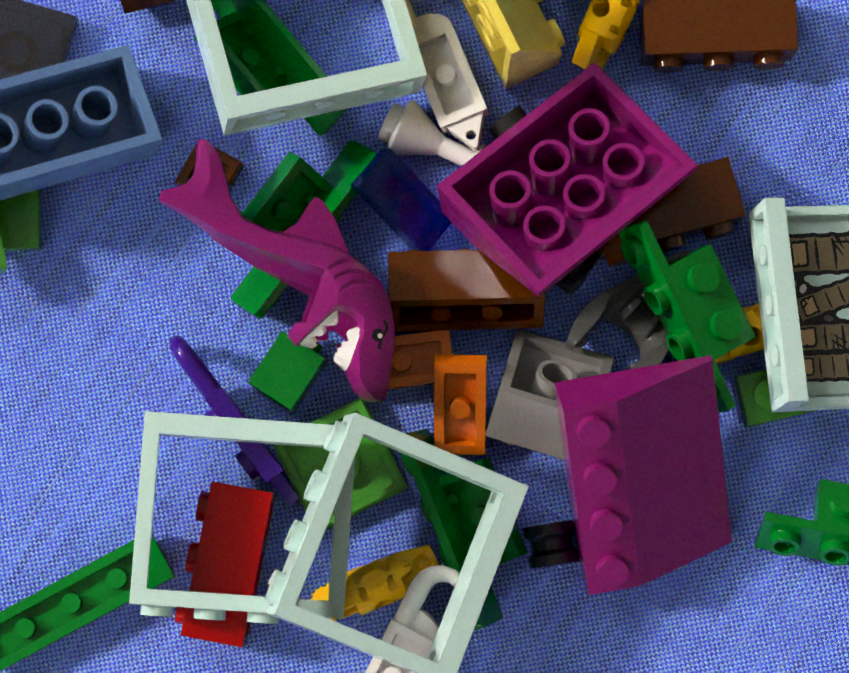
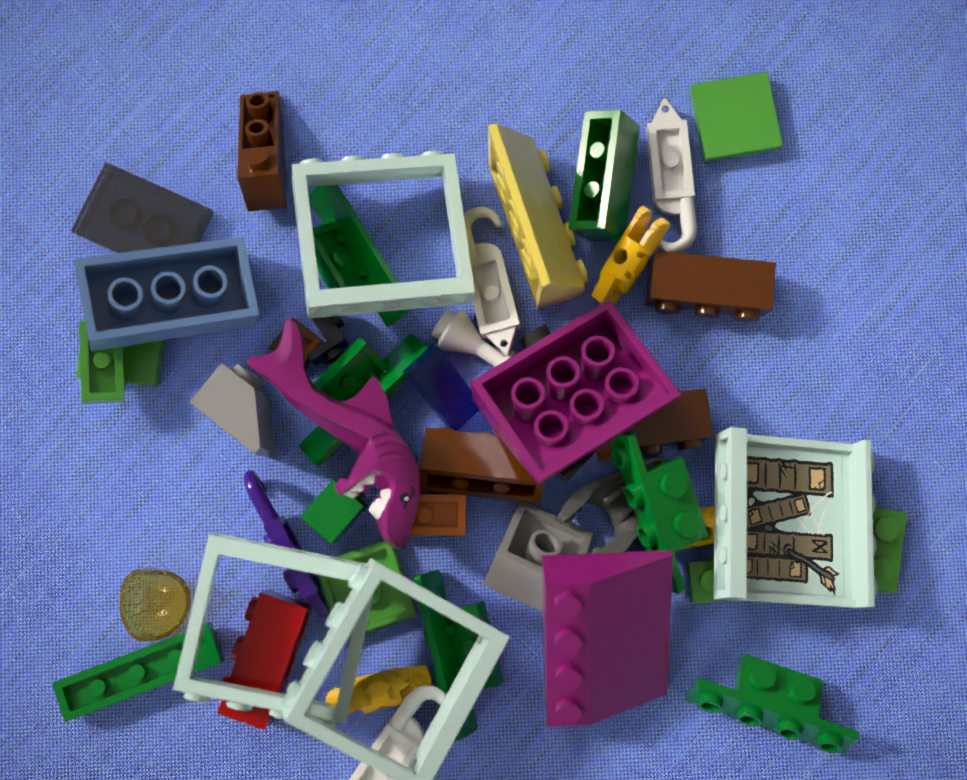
camera: 10 degrees right, 0 degrees up
orange plate [434,354,487,455] -> none
black wheel [523,520,580,569] -> none
none -> clear yellow helmet [119,567,190,642]
none -> light grey slope [190,362,276,458]
none -> black bracket [305,307,350,366]

